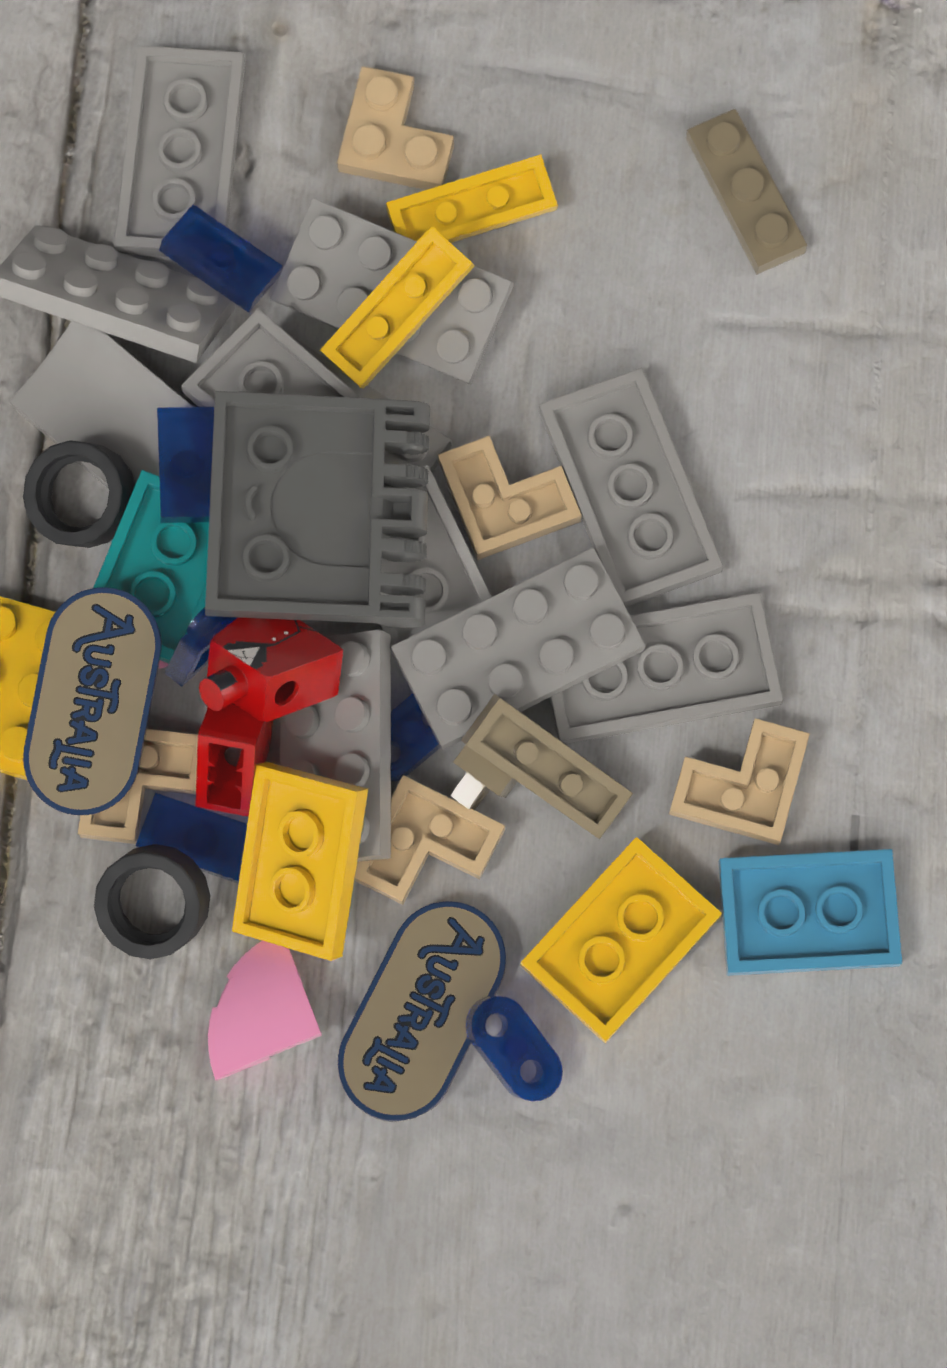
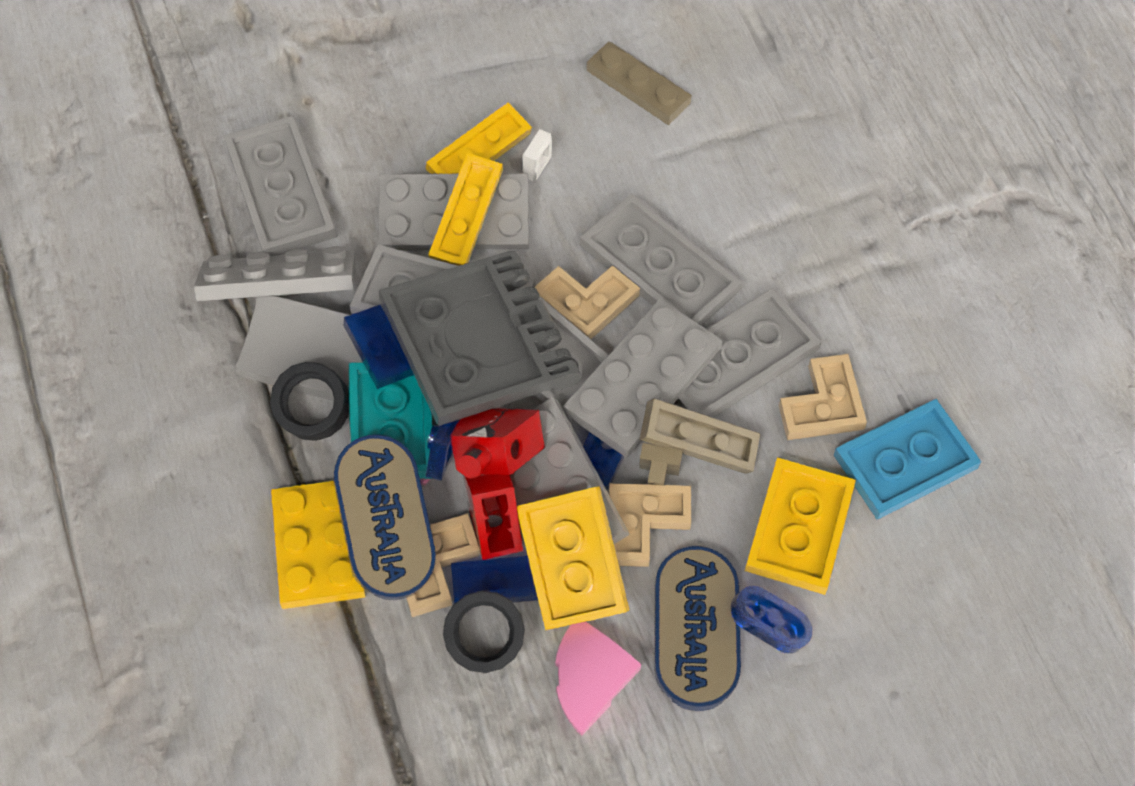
camera: 30 degrees left, 15 degrees down
clear blue plate [159,204,283,313] -> none
tan plate [337,66,454,190] -> none
none -> white tile [522,129,552,182]

